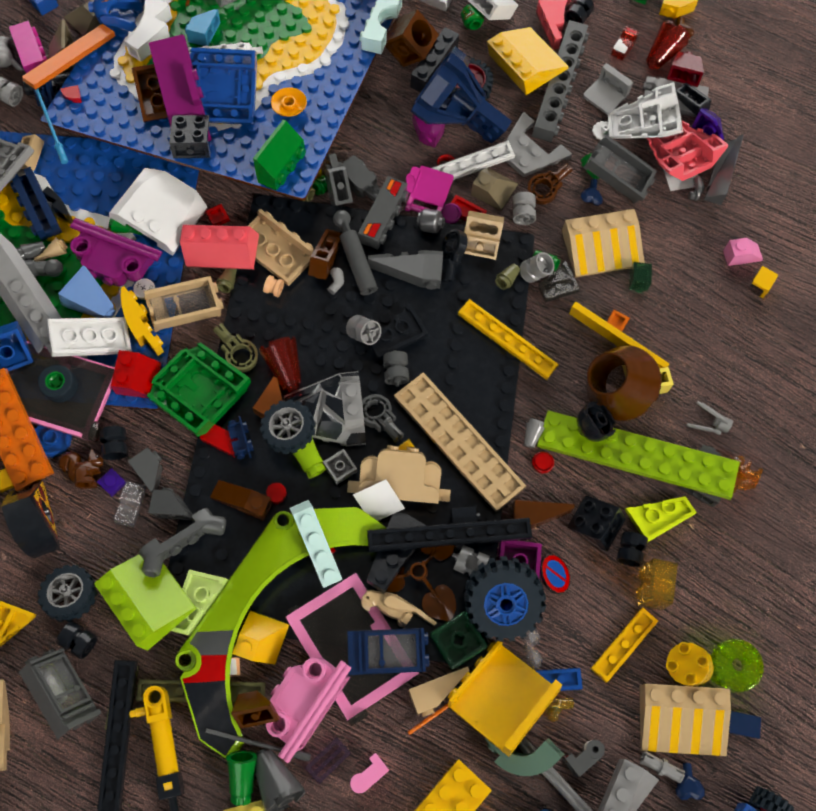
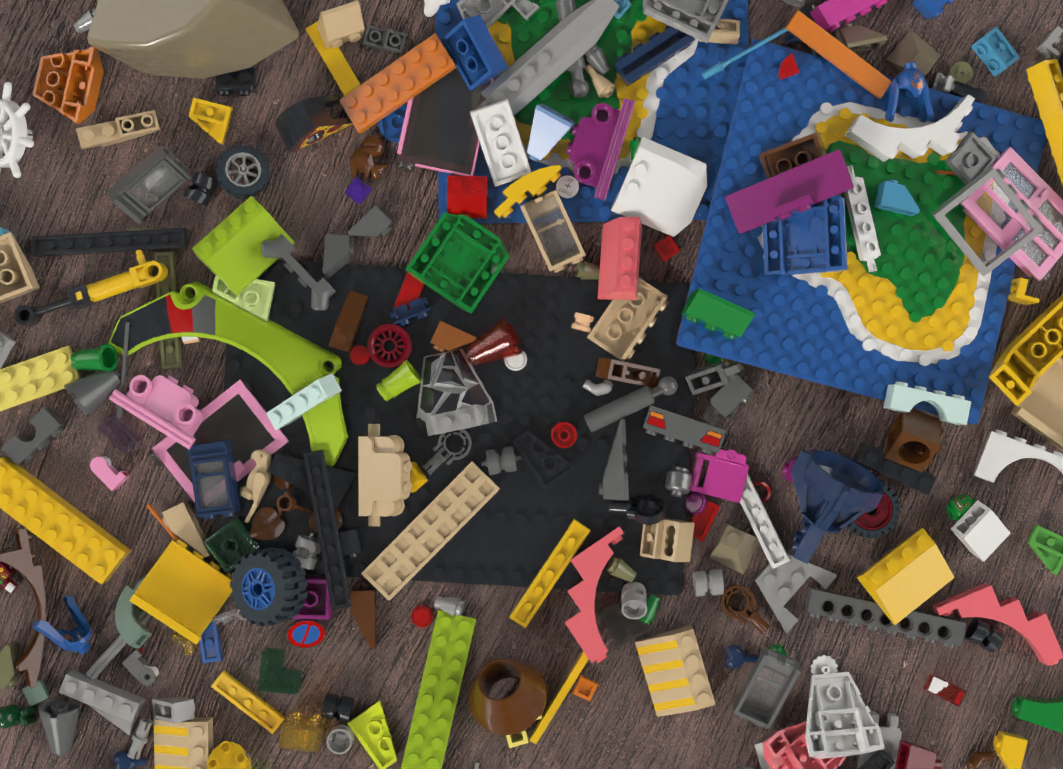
camera: 90 degrees right, 20 degrees up
black wheel [38,365,78,403] -> none
black slope [42,186,73,224] -> none
black wheel [99,426,128,460] -> none
clear slope [113,482,146,528] -> none
black bracket [169,115,211,158] -> none
olive pin [213,323,258,373] -> none
reddish brown slope [231,690,280,729] -> none
yellow slope [232,611,290,665] -> none
black wheel [260,399,316,454] -> none
light orange dish [271,87,307,117] -> none
light grey piece [323,449,357,485] -> none
light grey wheel [346,315,381,345] -> none
white sticker [353,479,405,521] -> none
black bracket [568,496,626,551] -> none
black cylinder [577,401,616,442] -> none
light grey bracket [583,63,633,115] -> none
clear green brick [629,262,652,292] -> none
clear red cone [646,20,690,69] -> none
none -> light grey slope [152,697,195,723]
none -> clear green panel [258,647,303,695]
none -> light grey wheel [326,722,355,755]
none -> dark red wheel [367,324,412,368]
none -> white piece [504,348,527,371]
none -> red wheel [551,422,577,448]
none -> coral arch [565,527,624,663]

